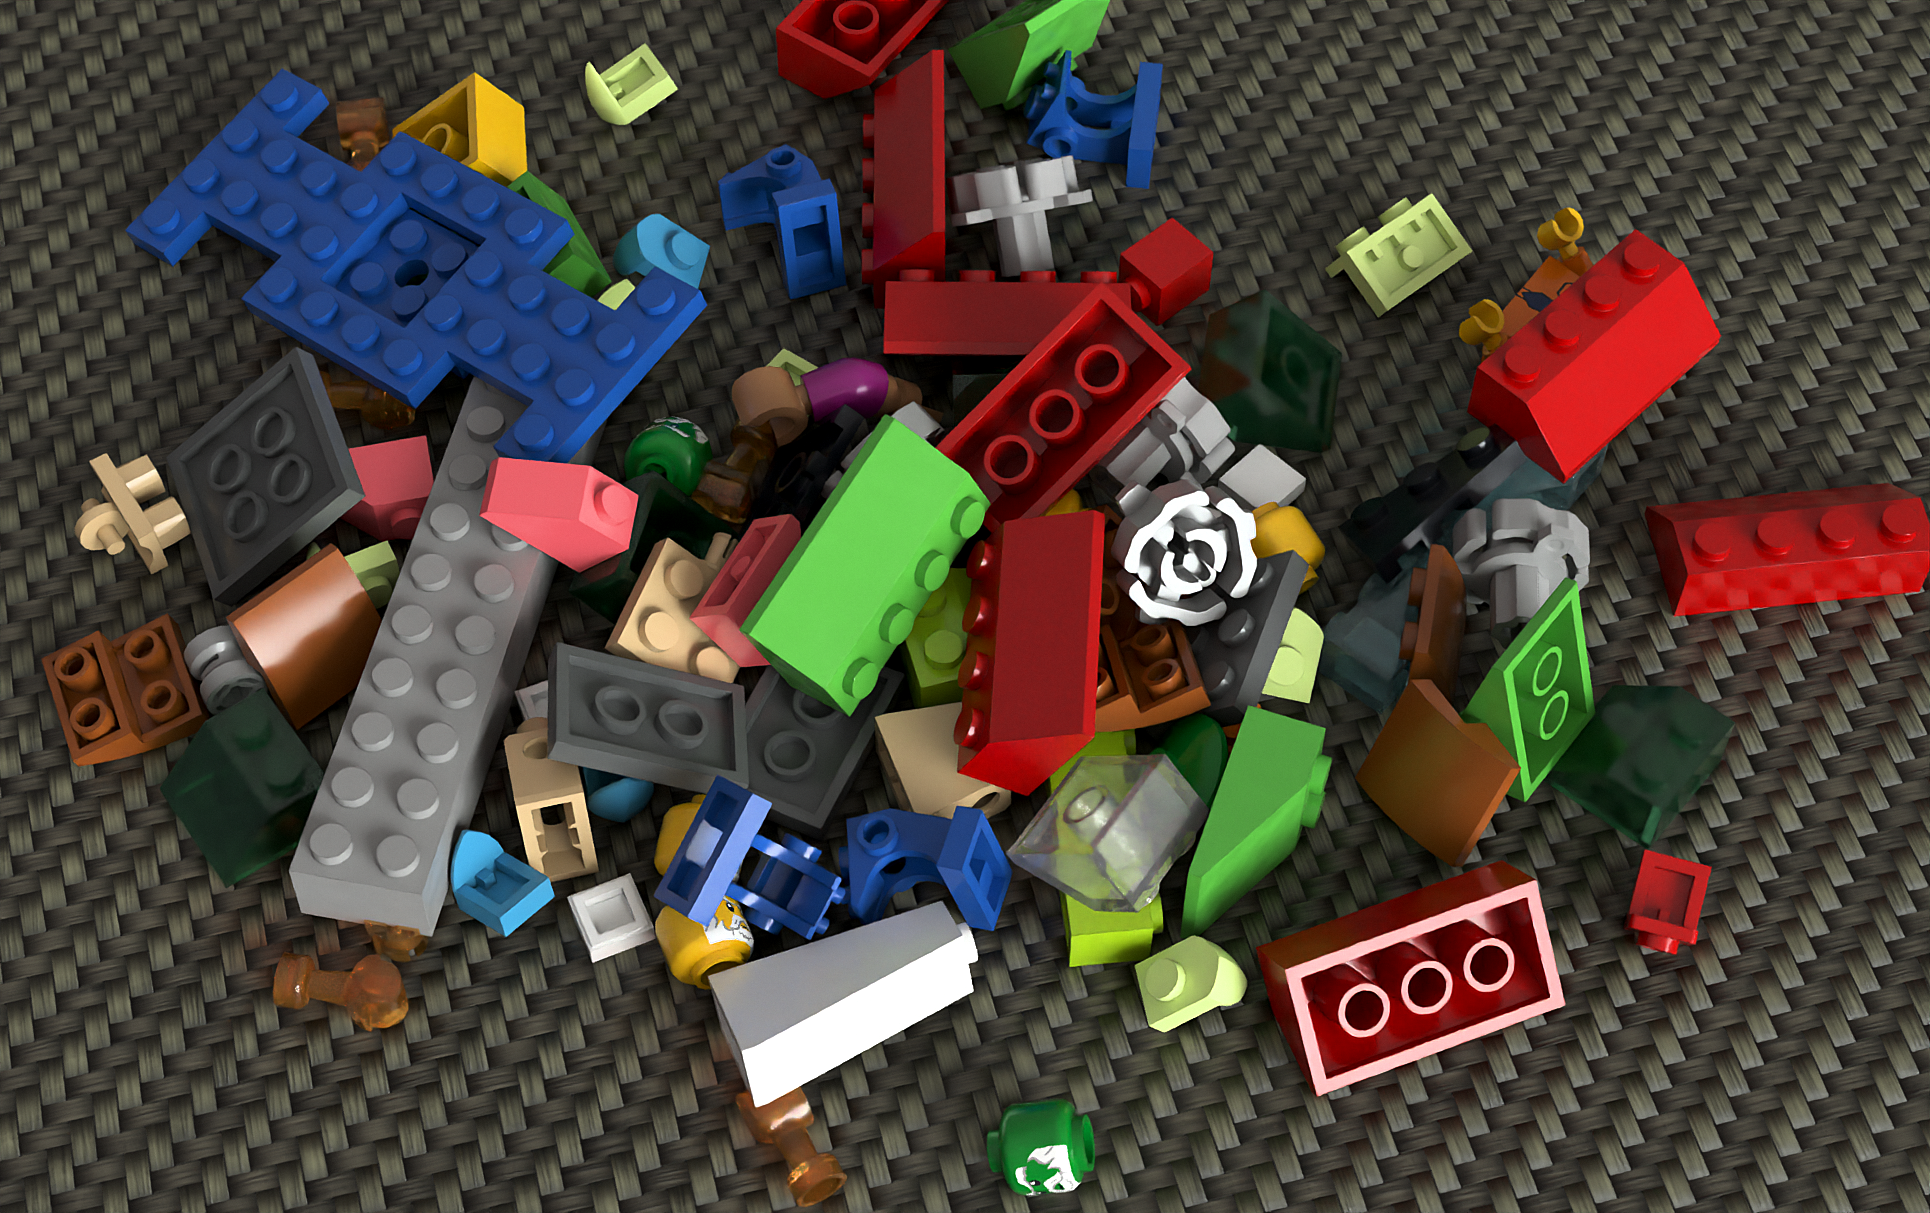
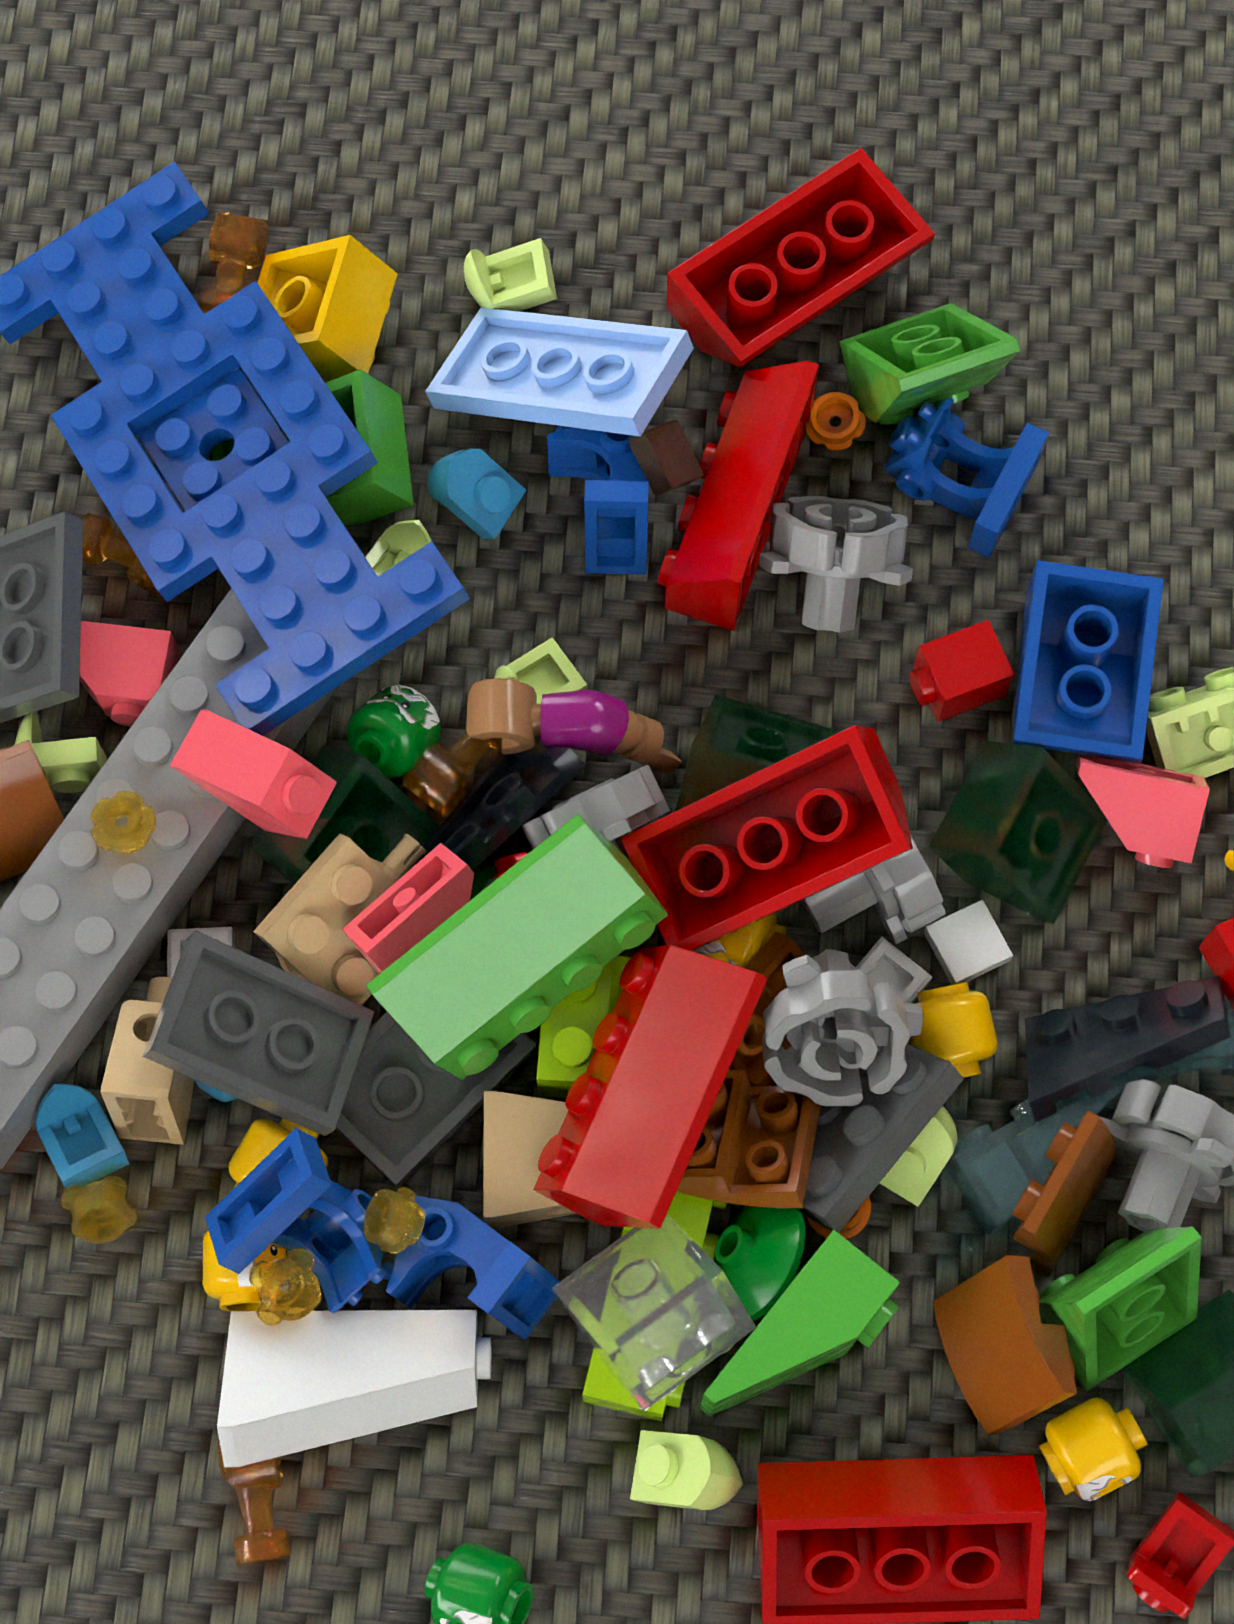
camera: 20 degrees right, 15 degrees up
white tile [567,873,656,963] -> none
red slope [883,270,1131,357] -> none
none -> clear yellow plate [61,1176,137,1244]
none -> clear yellow plate [90,791,156,855]
none -> clear yellow plate [249,1248,322,1326]
none -> clear yellow plate [364,1187,425,1254]
none -> light blue plate [425,307,694,437]
none -> dark brown tile [628,420,704,497]
none -> orange plate [806,392,866,451]
none -> blue slope [1012,560,1164,763]
none -> yellow head [1039,1397,1148,1501]
none -> coral slope [1075,754,1210,868]

